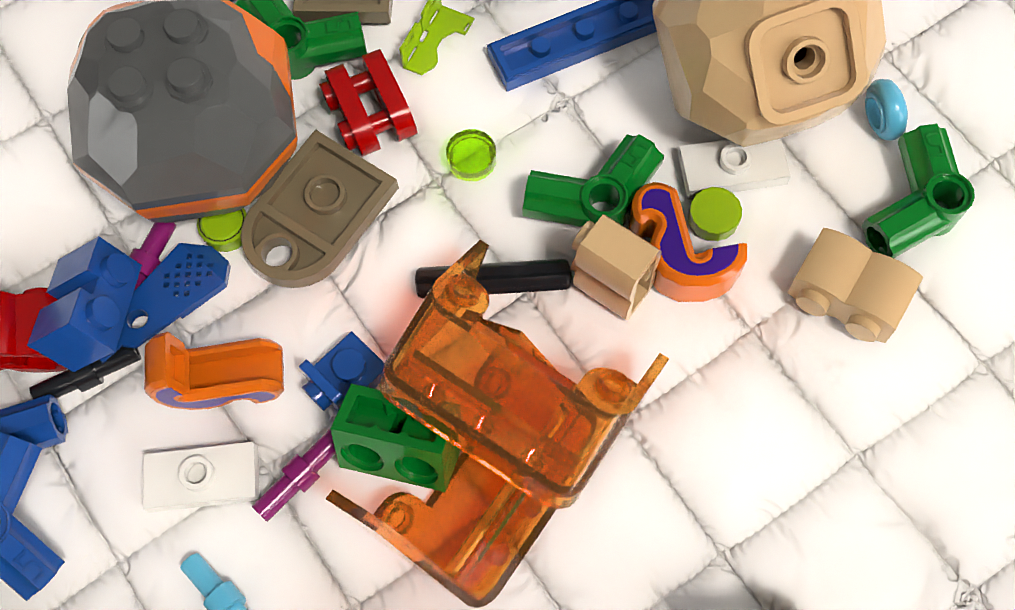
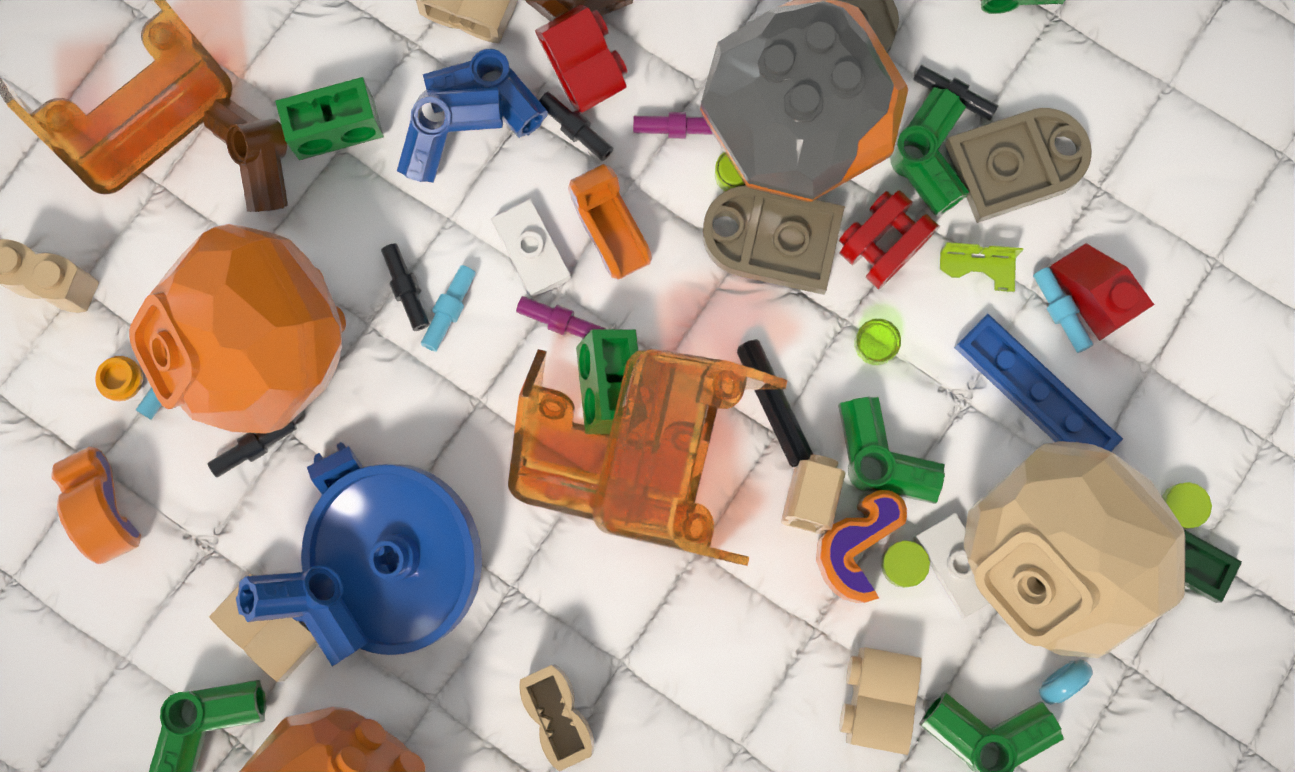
camera: 65 degrees right, 10 degrees up
blue brick [27,236,142,372] -> none
blue piece [99,243,231,363] -> none
blue bracket [298,331,391,411] -> none

